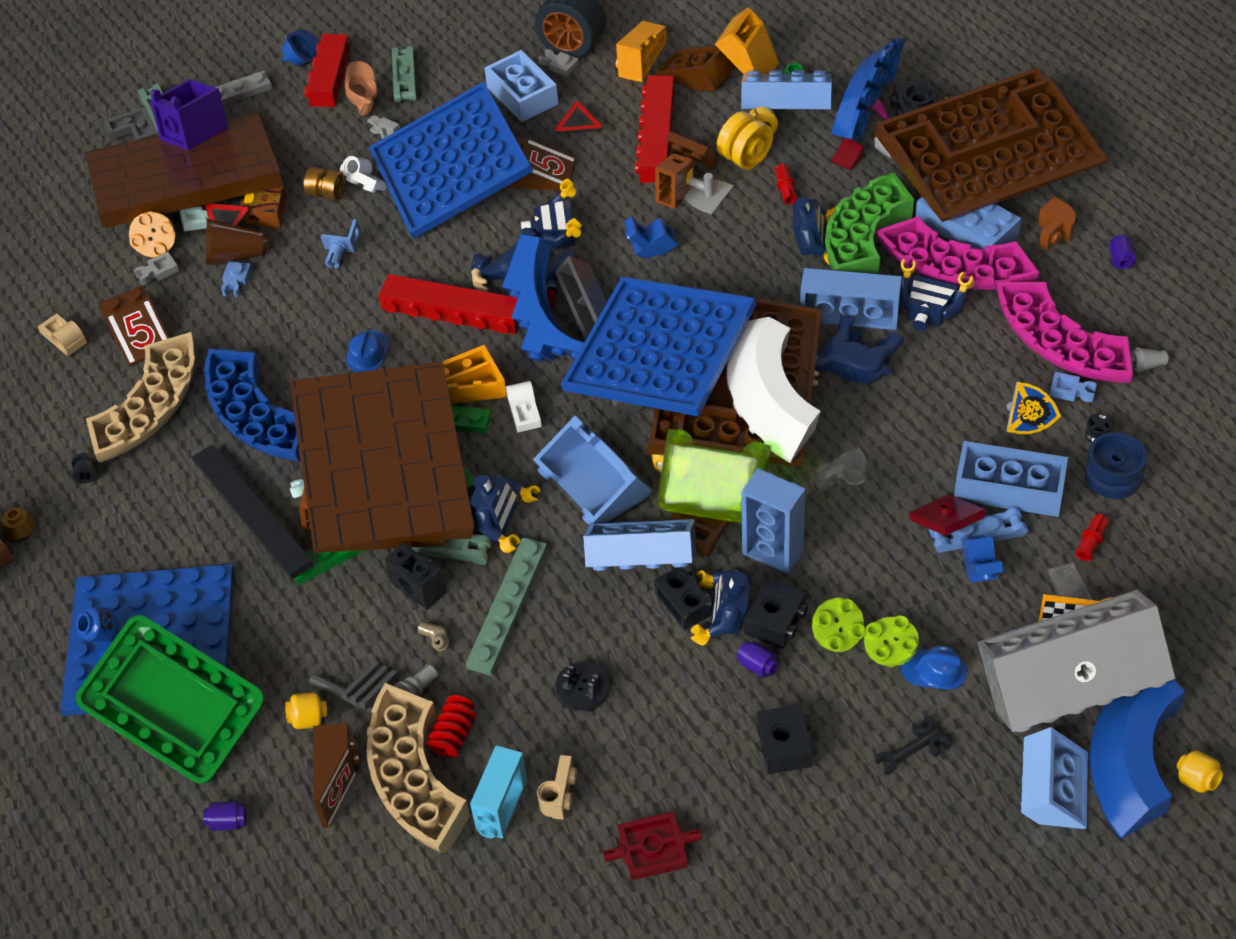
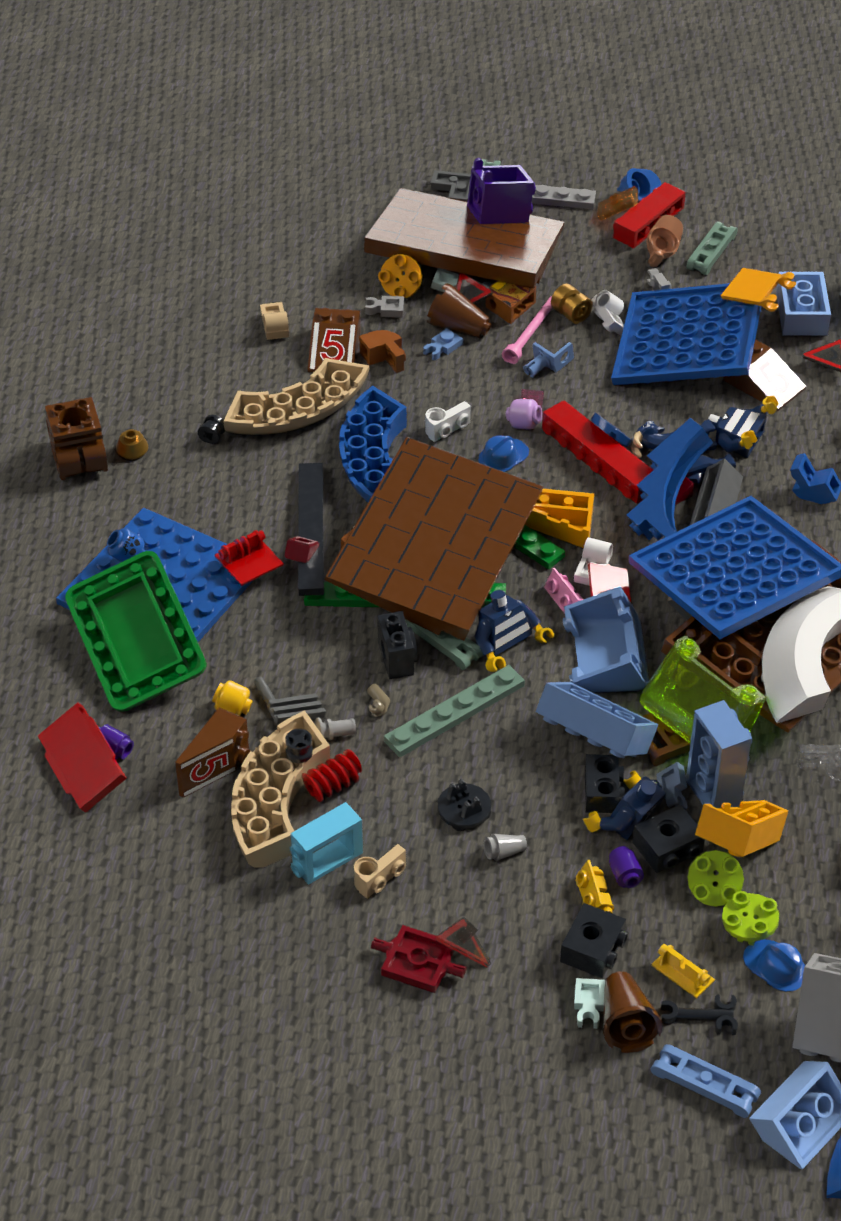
camera: 30 degrees right, 5 degrees down
none -> red piece [38,702,127,813]
none -> red hinge [215,530,284,586]
none -> dark red slope [285,536,319,563]
none -> black wheel [285,729,313,763]
none -> dark orange brick [359,330,406,373]
none -> white plate [425,401,471,442]
none -> clear smoke piece [436,917,491,968]
none -> light grey cone [484,834,527,861]
none -> bright pink piece [502,296,552,364]
none -> lavender head [506,399,542,430]
none -> clear pink tile [521,389,544,408]
none -> bright pink hinge [544,568,584,614]
none -> light aqua plate [574,978,605,1029]
none -> yellow hinge [576,860,614,914]
none -> piece [588,563,631,602]
none -> blue tile [591,413,632,447]
none -> clear orange plate [597,186,638,220]
none -> reddish brown cone [603,971,662,1053]
none -> medium blue plate [650,1044,761,1118]
none -> yellow hinge [651,944,715,999]
none -> sand blue plate [656,762,687,810]
none -> light orange wedge [695,800,788,857]
none -> light orange flag [721,268,796,312]

